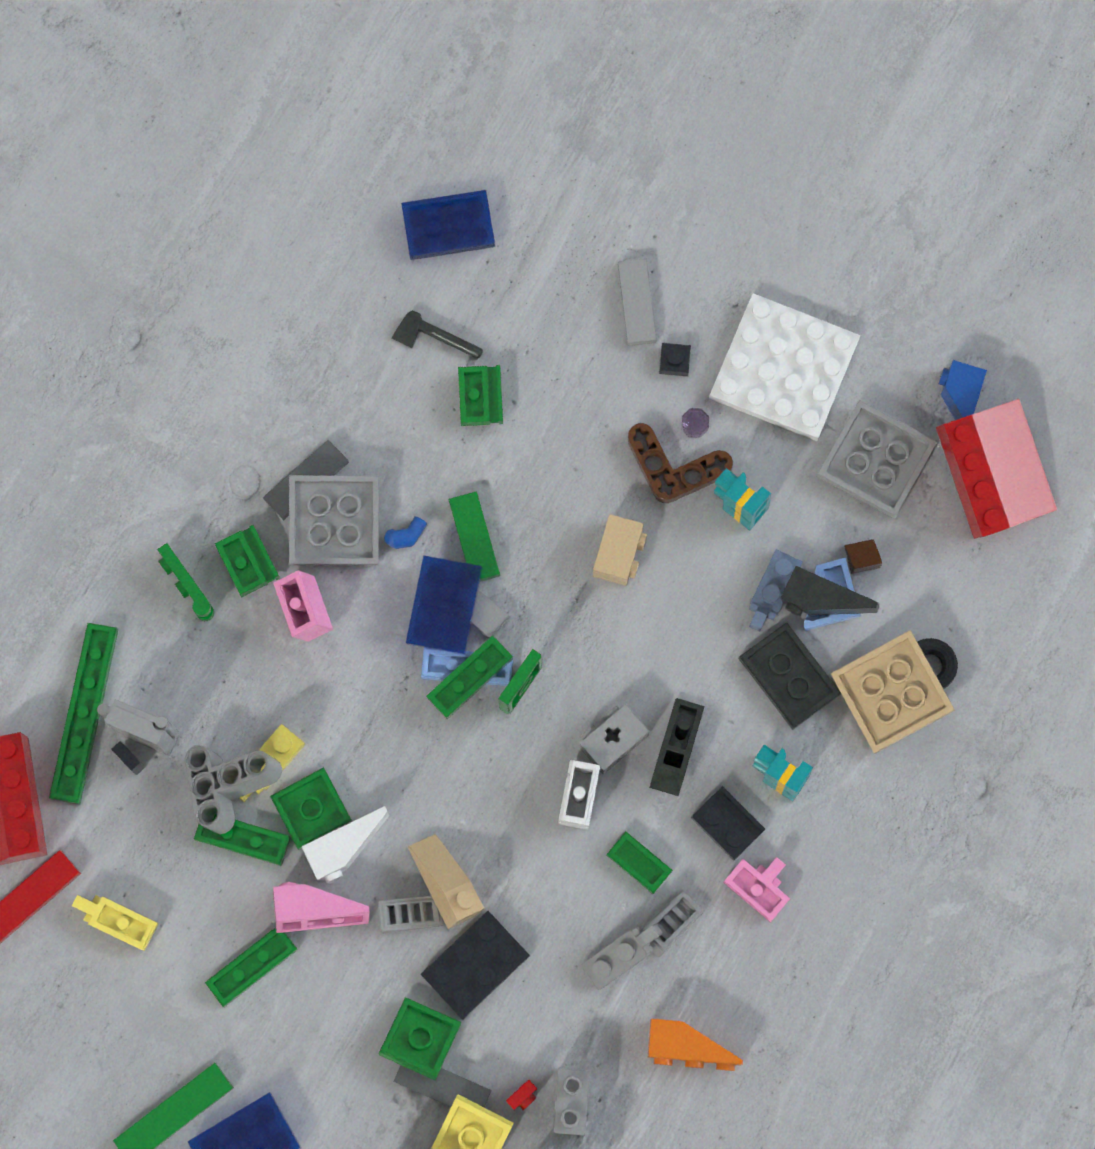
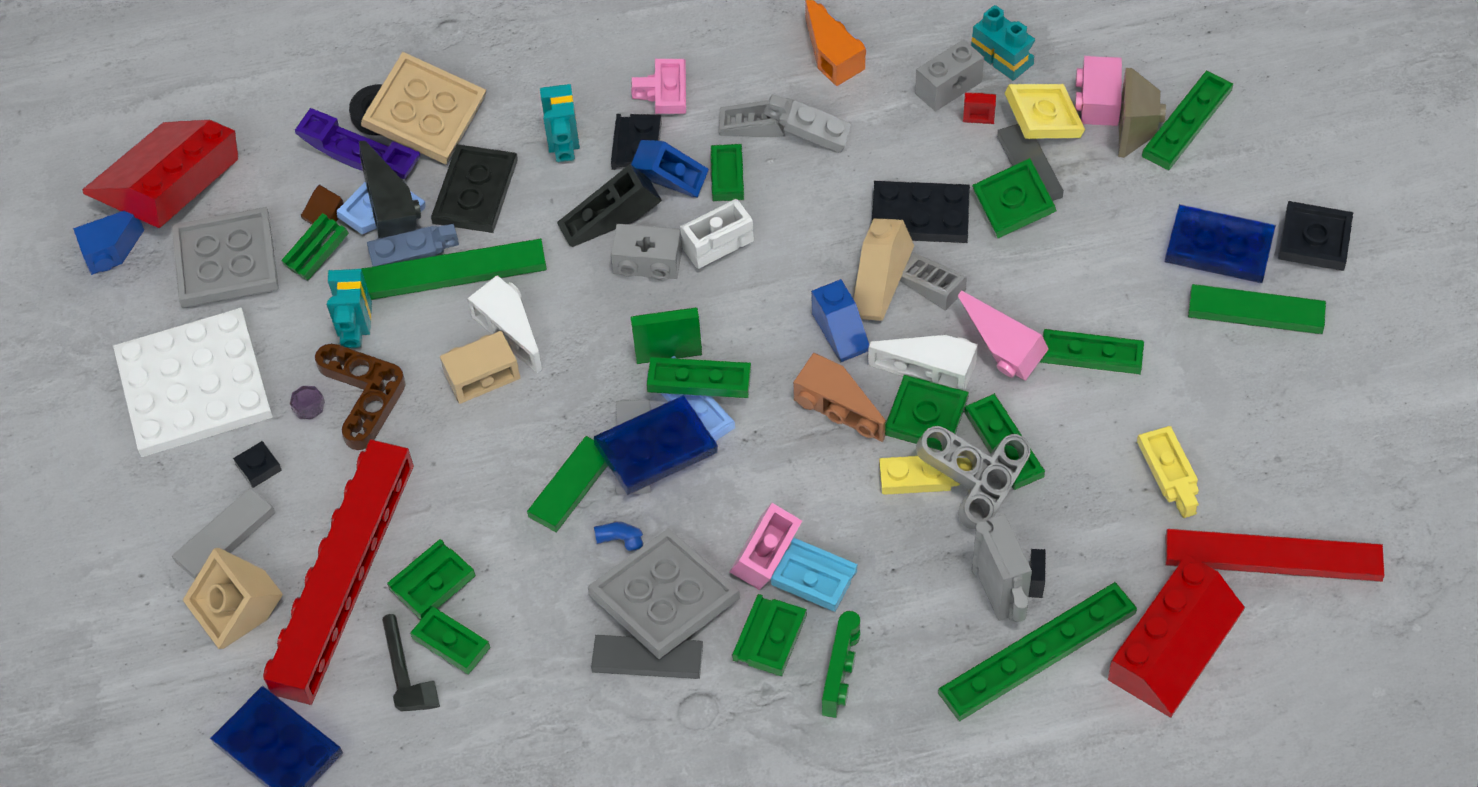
camera: 130 degrees left, 20 degrees down
none -> tan slope [183,548,283,649]
none -> red brick [263,439,414,705]
none -> green tile [281,213,349,281]
none -> dark purple slope [295,108,420,179]
none -> green tile [361,238,547,300]
none -> green plate [410,606,490,675]
none -> white slope [468,275,542,373]
none -> blue slope [631,140,709,198]
none -> medium azure plate [771,537,857,612]
none -> nougat slope [793,352,886,442]
none -> blue slope [811,279,870,363]

